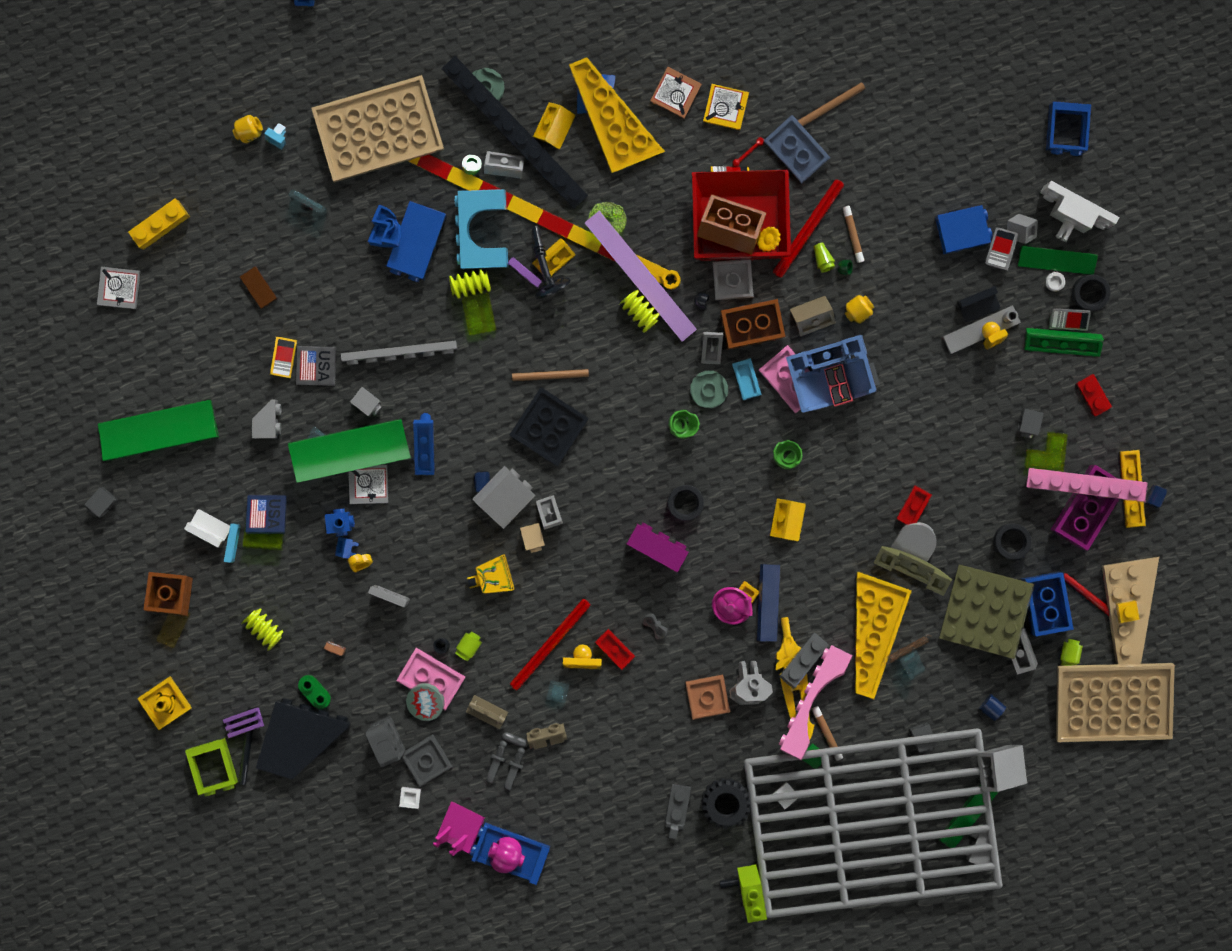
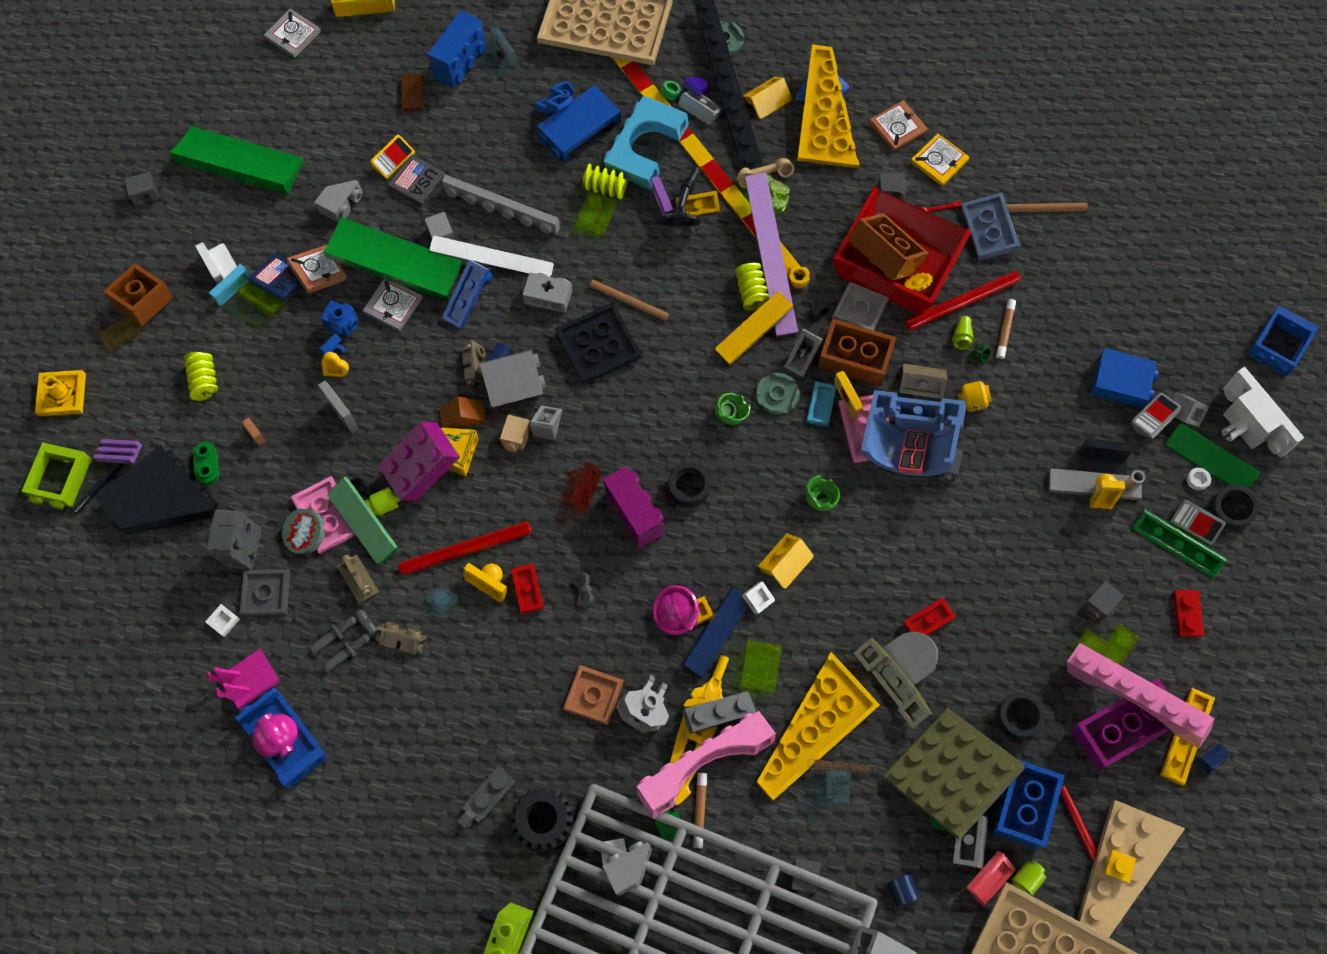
camera: 30 degrees right, 20 degrees down
none -> tile [287,245,346,294]
none -> green slope [327,477,398,564]
none -> magenta brick [378,421,460,501]
none -> blue brick [427,10,486,88]
none -> white sticker [430,236,554,277]
none -> dark orange slope [440,396,486,428]
none -> dark tan hinge [462,339,486,387]
none -> light grey brick [523,272,572,313]
none -> clear red tile [562,462,603,513]
none -> light grey slope [603,841,652,896]
none -> dark purple tile [683,77,708,96]
none -> yellow tile [715,291,793,365]
none -> tan bar [737,158,794,188]
none -> clear neon green plate [741,640,782,694]
none -> white tile [742,581,775,614]
none -> yellow tile [834,371,863,420]
none -> dark grey brick [878,172,910,201]
none -> coral tile [966,851,1016,906]

